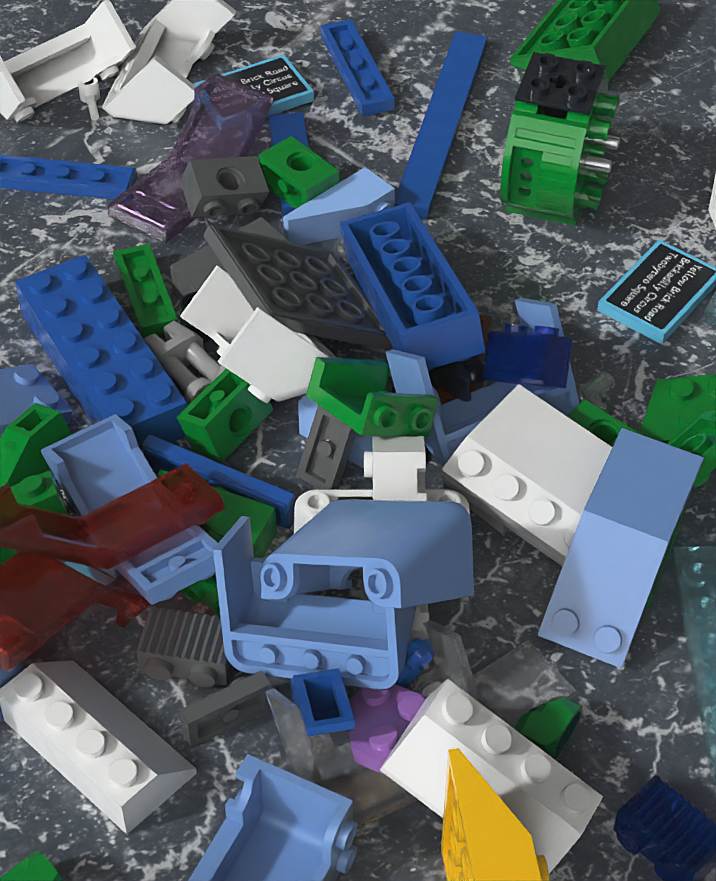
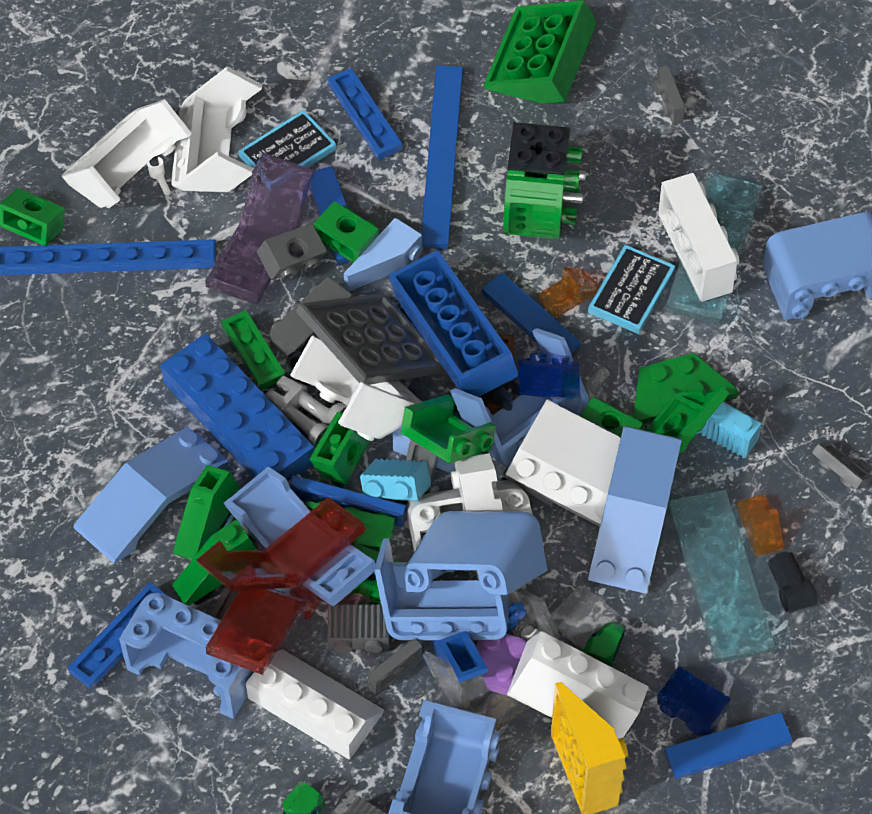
camera: 10 degrees left, 10 degrees up
none -> medium azure brick [360,458,431,501]
none -> blue tile [482,273,581,354]
none -> clear orange slope [539,267,600,318]

